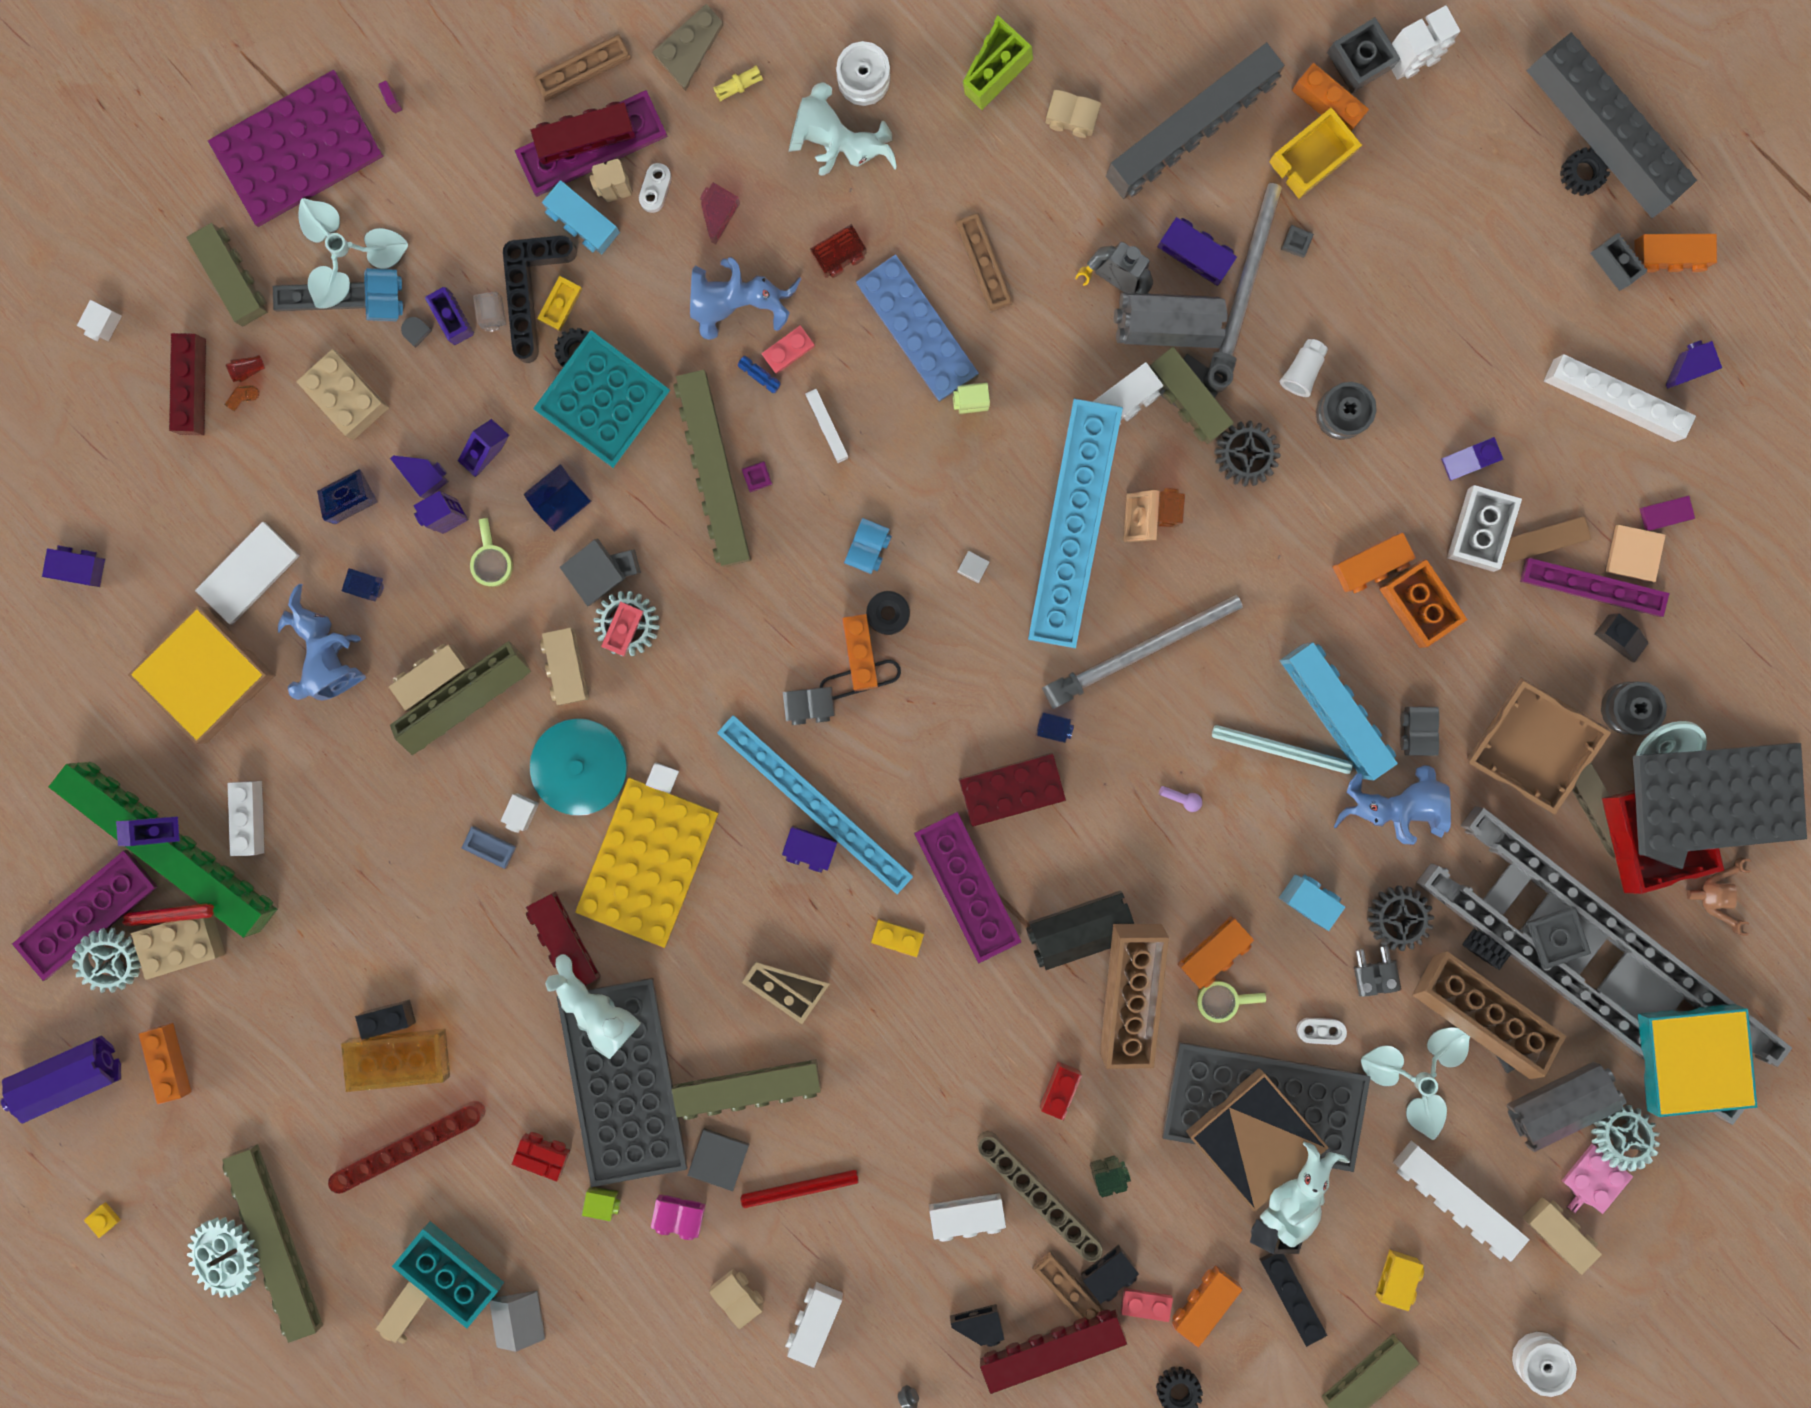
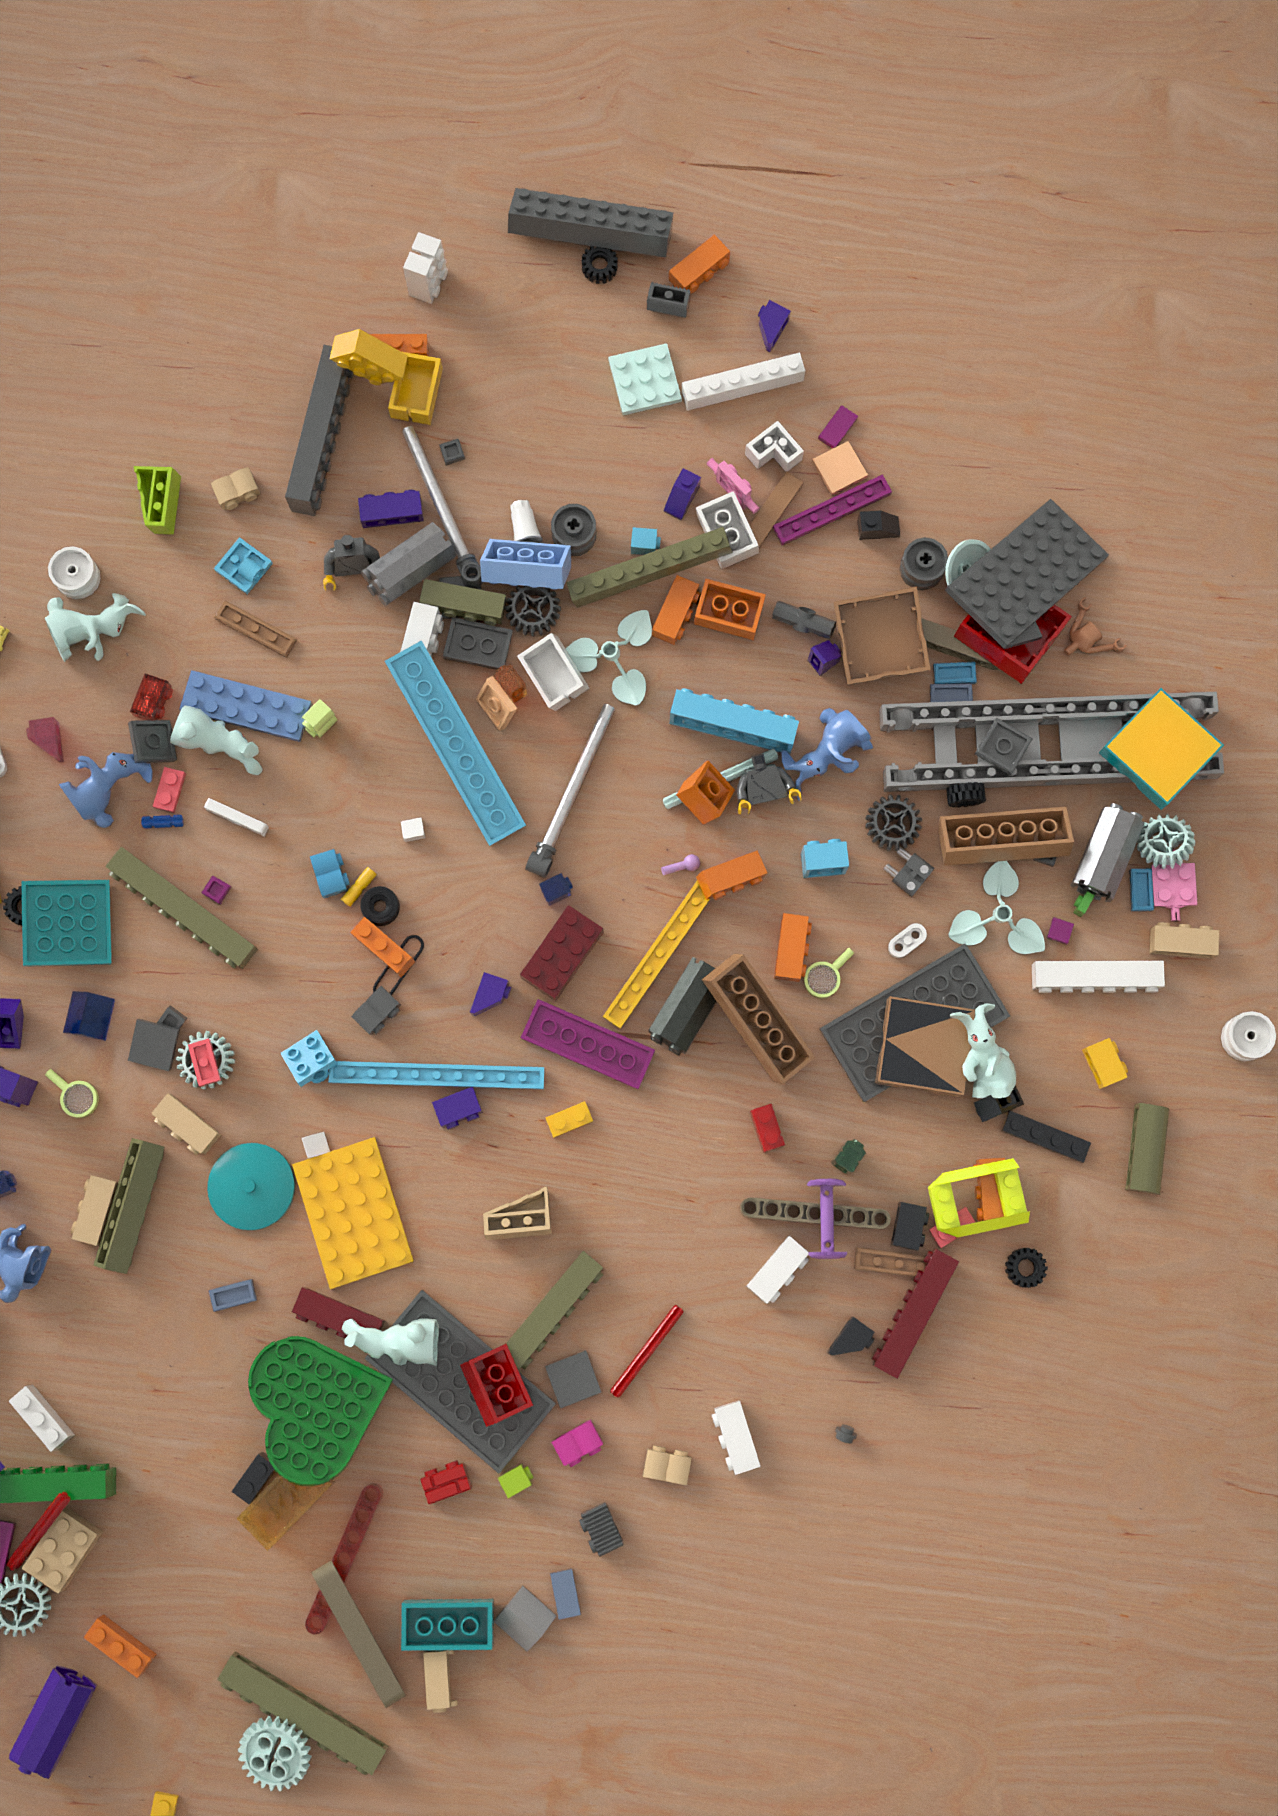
camera: 40 degrees left, 10 degrees down
white brick [501,793,539,833] -> none
dark grey brick [1327,17,1400,93] -> none
dark grey brick [1400,707,1439,756] -> none
none -> dark grey tile [128,720,177,763]
none -> light aqua animal [170,705,263,775]
none -> medium azure plate [214,537,273,595]
none -> green plate [248,1336,393,1486]
none -> medium azure plate [281,1030,338,1087]
none -> dark tan beam [311,1561,406,1708]
none -> yellow piece [330,329,408,386]
none -> yellow piece [340,867,377,907]
none -> dark grey plate [443,618,513,671]
none -> red slope [460,1344,533,1427]
none -> dark purple slope [470,972,512,1016]
none -> light blue brick [480,539,571,589]
none -> white piece [517,633,590,711]
none -> sand blue tile [550,1569,581,1620]
none -> light aqua plant [565,610,652,706]
none -> olive brick [566,527,733,608]
none -> dark grey brick [579,1502,624,1557]
none -> yellow plate [603,880,711,1029]
none -> light aqua plate [608,343,682,415]
none -> medium azure brick [631,527,661,555]
none -> orange slope [676,760,735,825]
none -> orange brick [696,850,767,900]
none -> bright pink plate [707,458,760,514]
none -> dark grey torso [736,754,802,815]
none -> white brick [745,421,804,472]
none -> dark grey piece [772,601,836,639]
none -> medium lavender hose [807,1179,847,1259]
none -> dark purple slope [808,640,841,676]
none -> neon yellow wedge [928,1158,1030,1238]
none -> sand blue tile [930,684,973,702]
none -> dark azure tile [933,662,977,684]
none -> magenta tile [1046,917,1074,945]
none -> bright green plate [1073,891,1095,917]
none -> dark azure tile [1129,869,1154,911]

